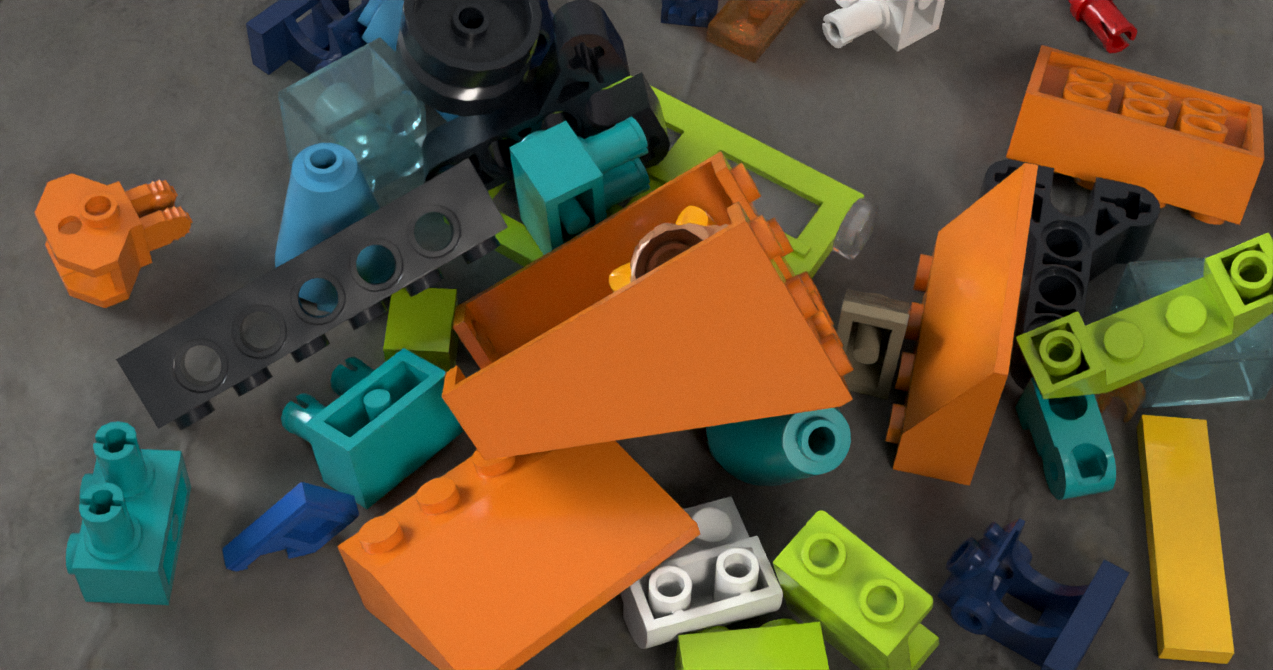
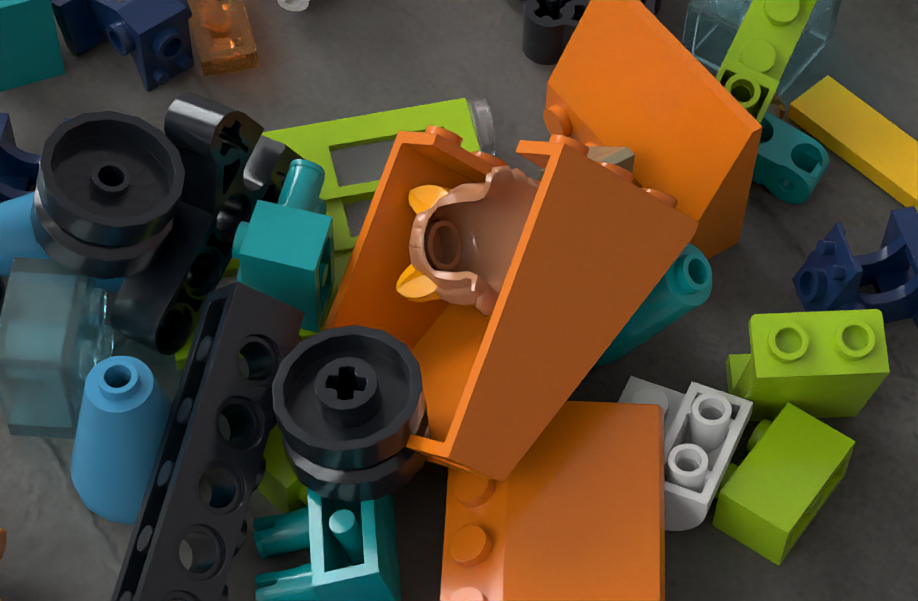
camera: 45 degrees left, 0 degrees up
none -> black wheel [272,325,431,503]

